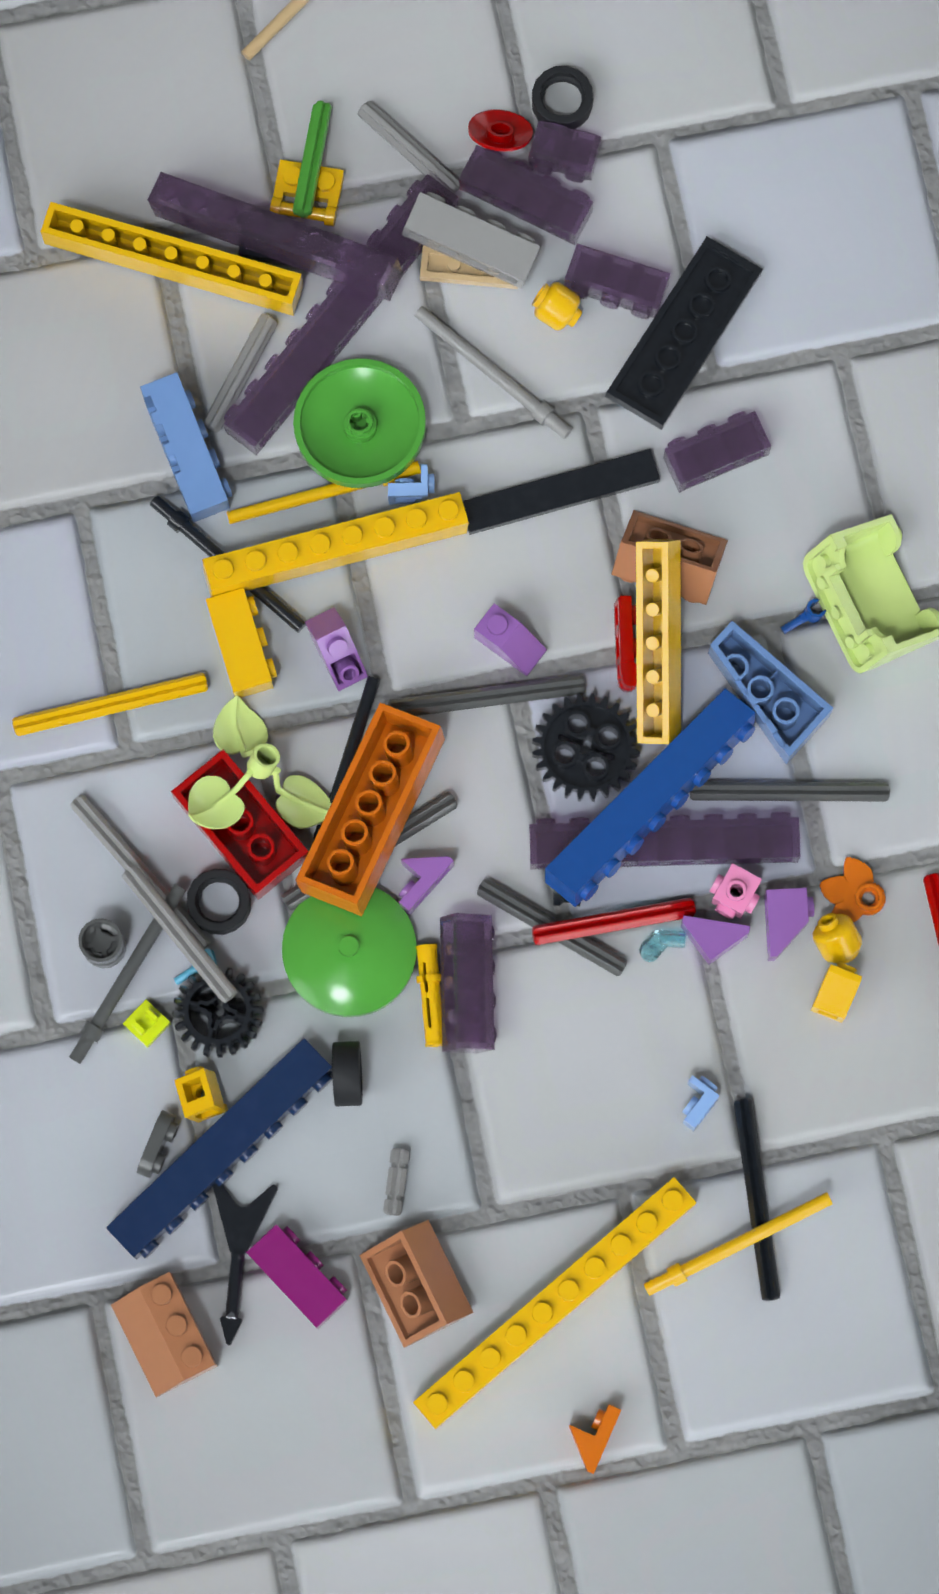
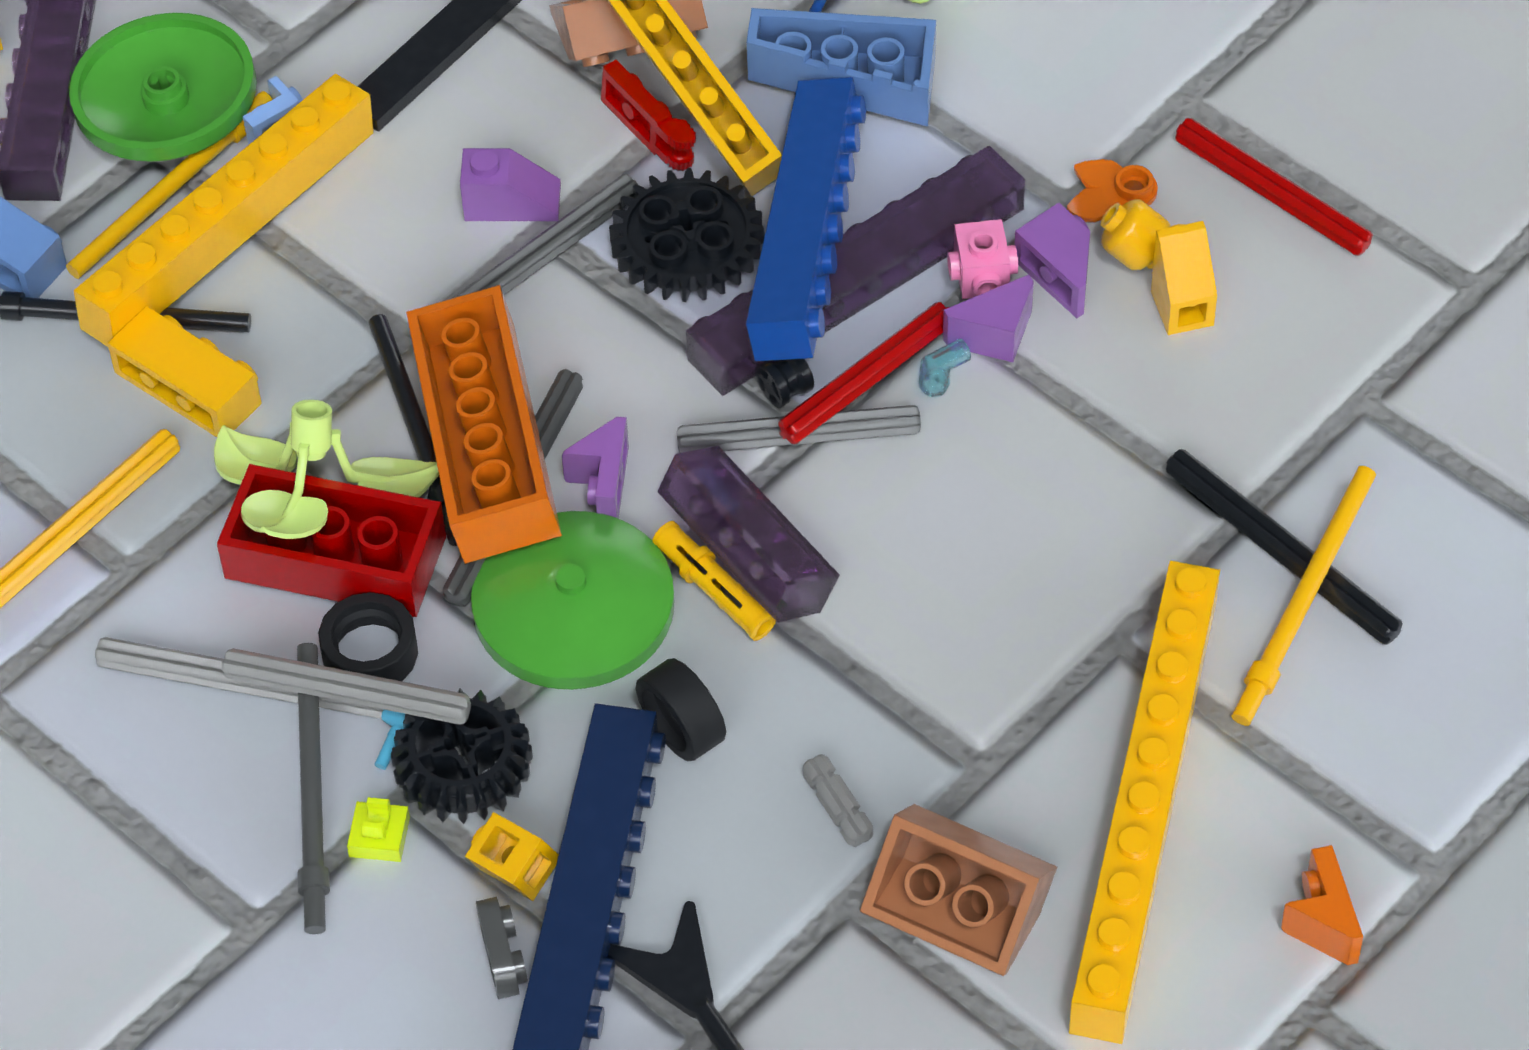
camera: 35 degrees left, 25 degrees down
dark grey wheel [78,918,126,968] -> none
magenta brick [246,1224,348,1329] -> none
medium lavender slope [305,607,368,691] -> none
light blue bracket [682,1075,719,1132] -> none
dark grey axle [690,781,890,802] -> none

